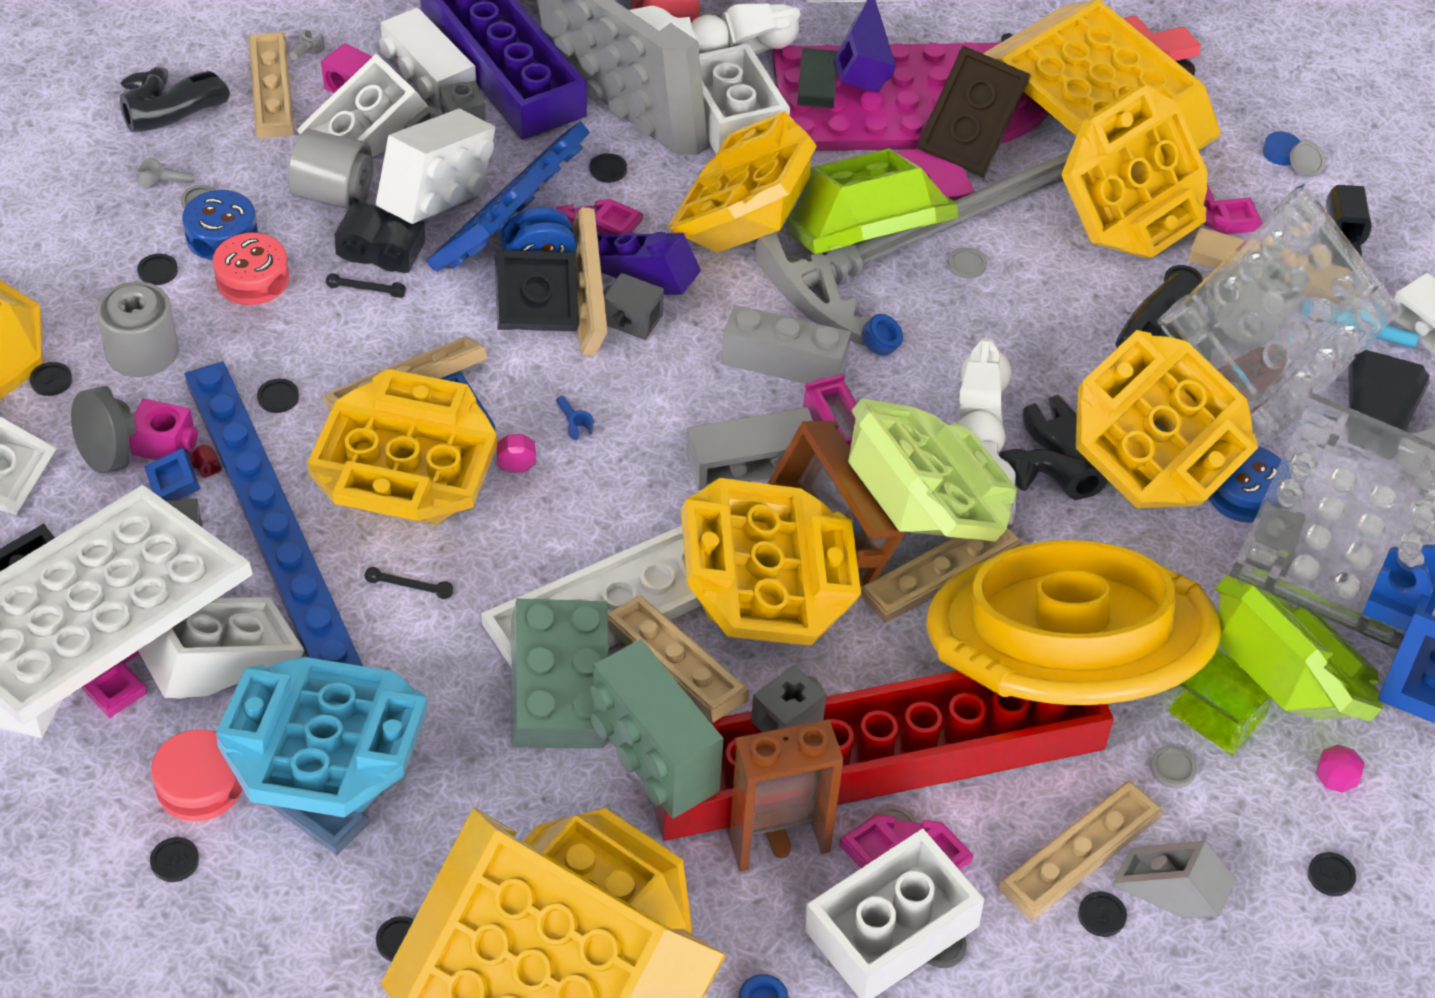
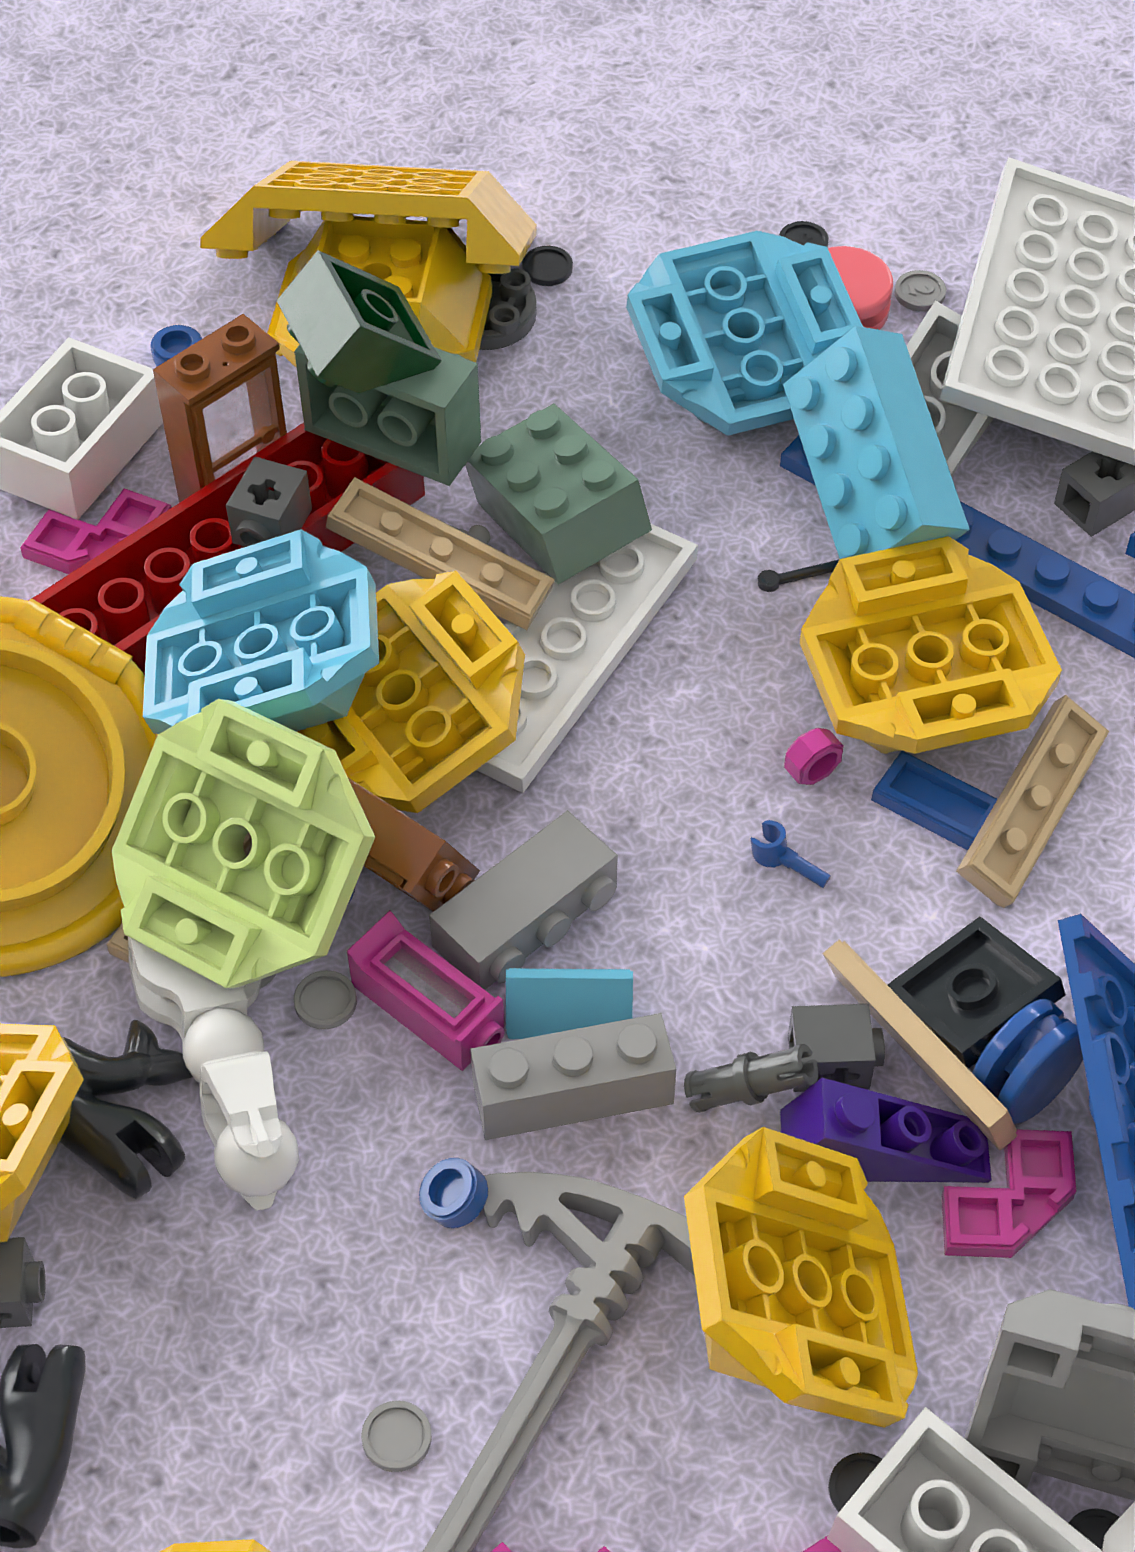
camera: 155 degrees right, 5 degrees up
lime piece [787,148,959,254] -> none
none -> medium azure piece [143,529,379,734]
none -> dark green slope [276,250,442,393]
none -> medium azure slope [506,968,633,1039]
none -> dark grey pin [684,1044,818,1113]
none -> medium azure brick [783,326,970,559]
none -> light grey piece [895,270,946,312]

